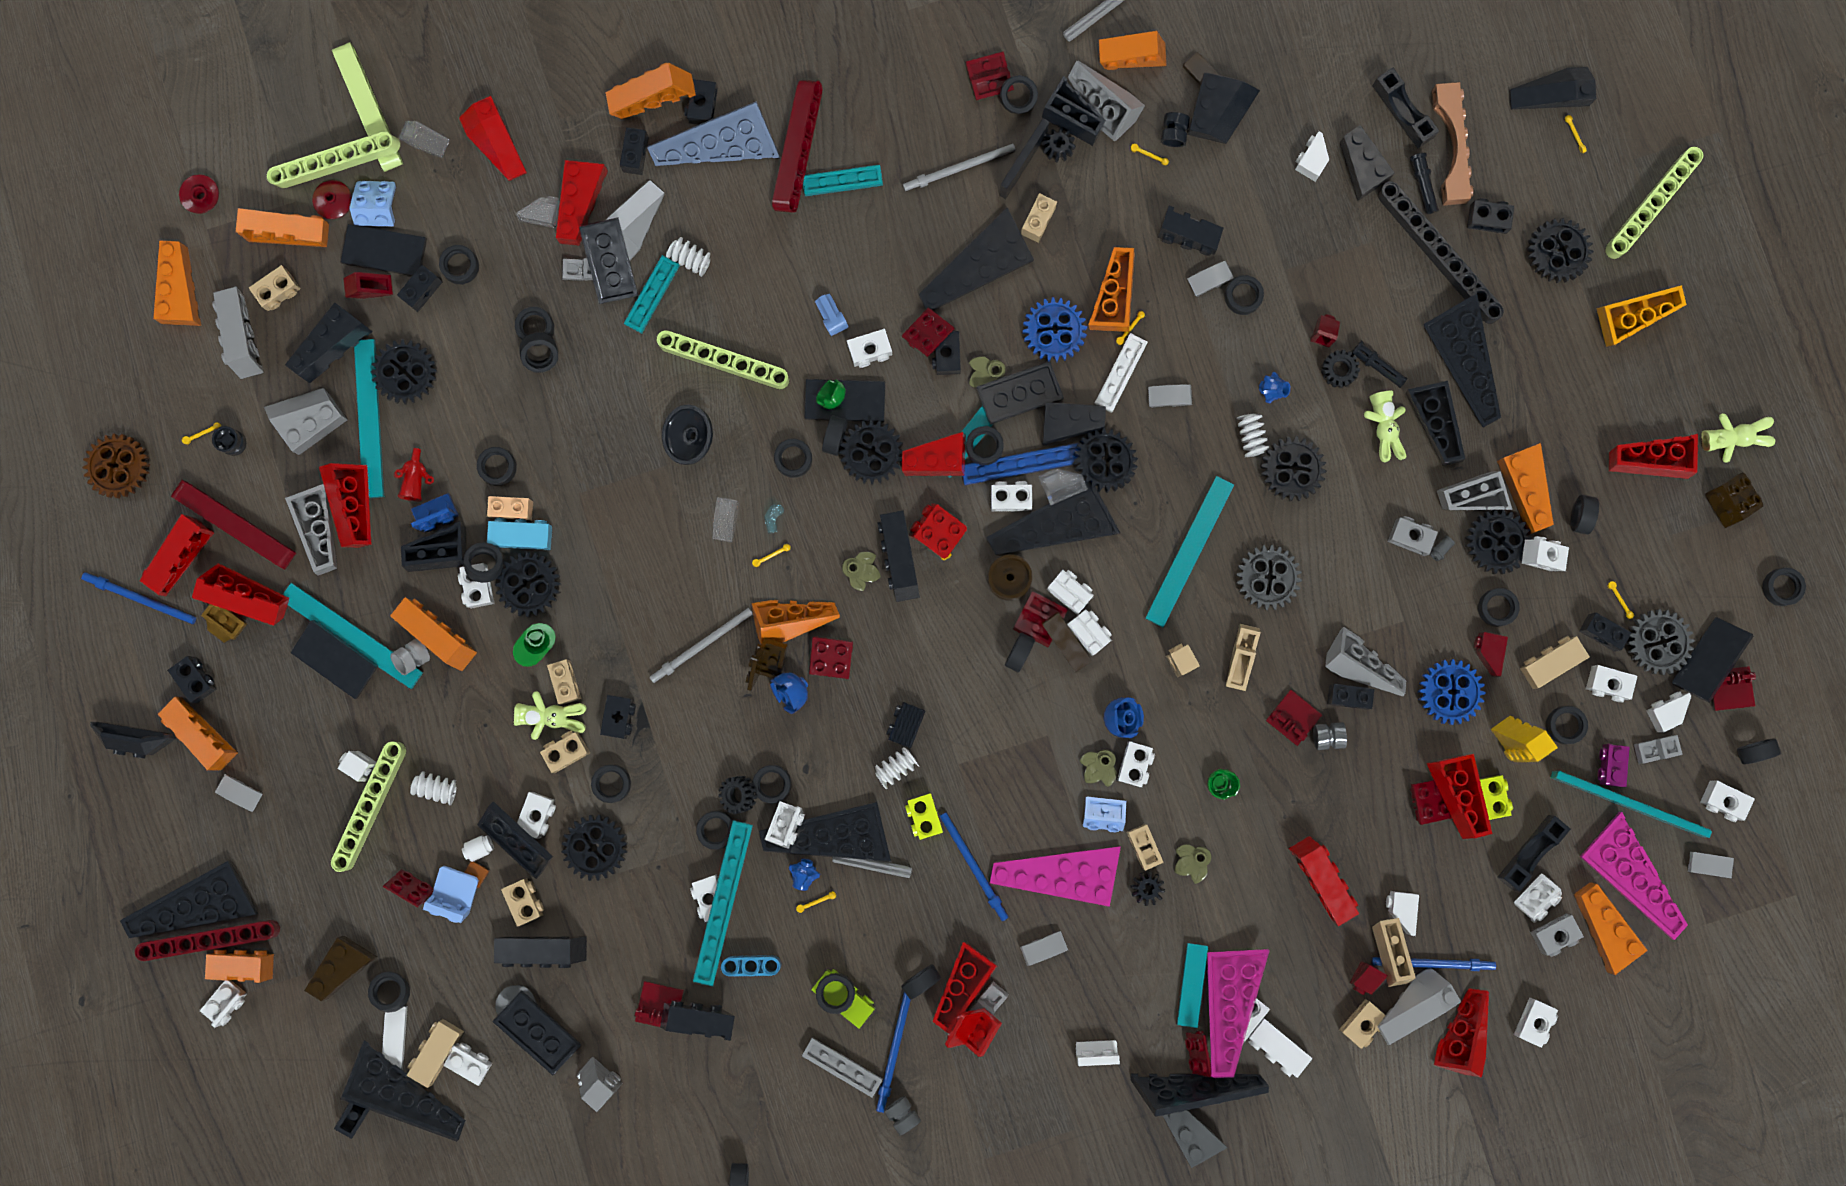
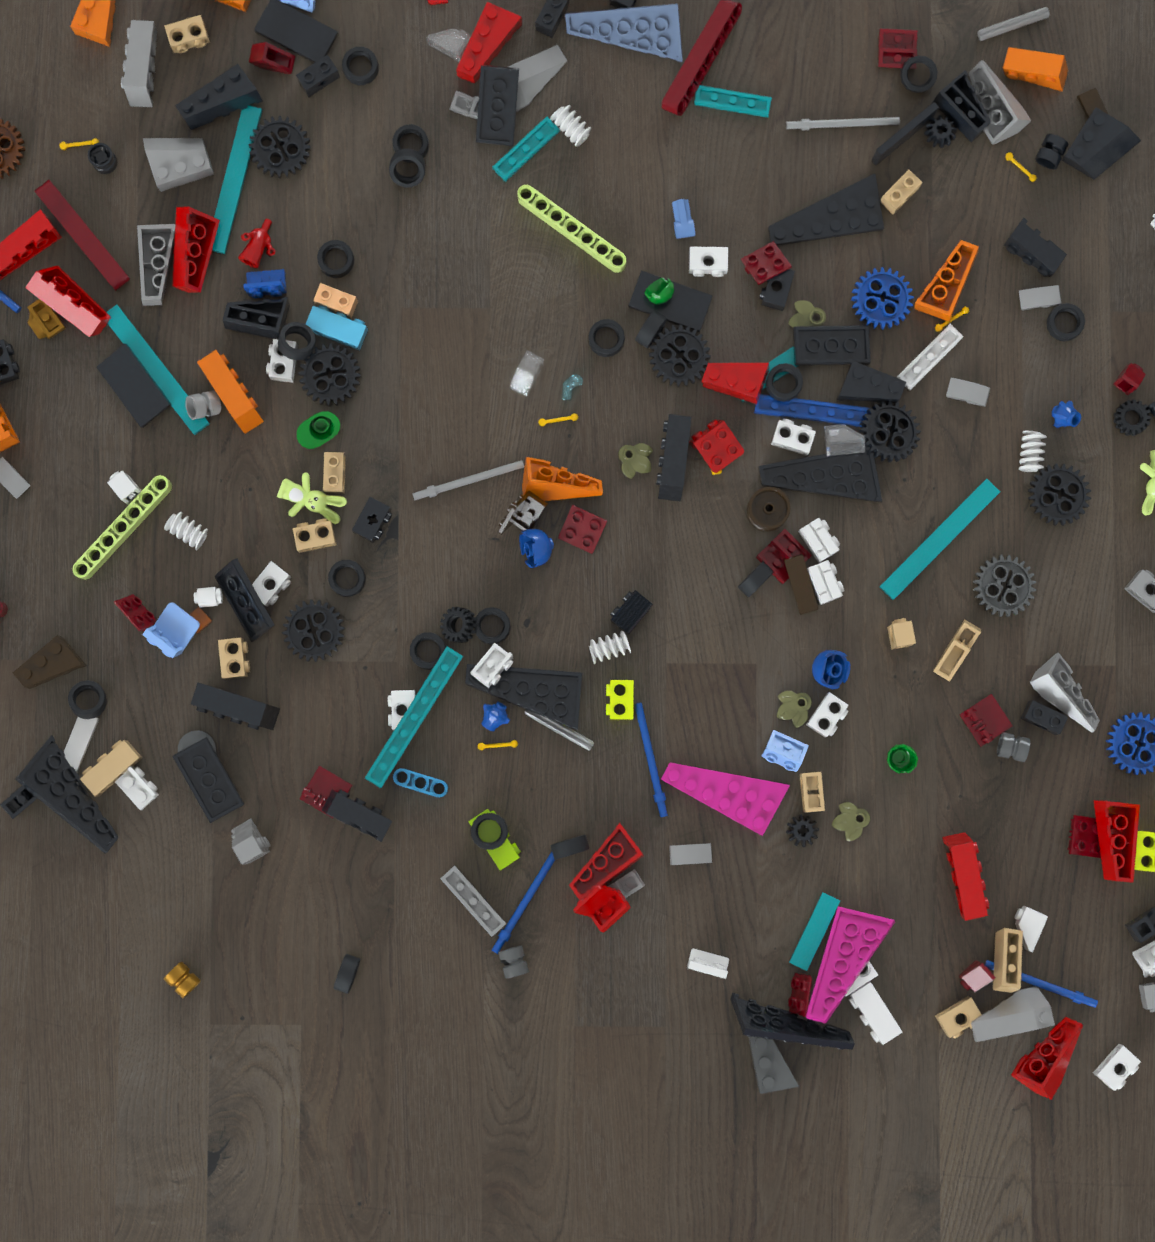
camera: 15 degrees right, 0 degrees up
black dish [662,405,713,465] -> none

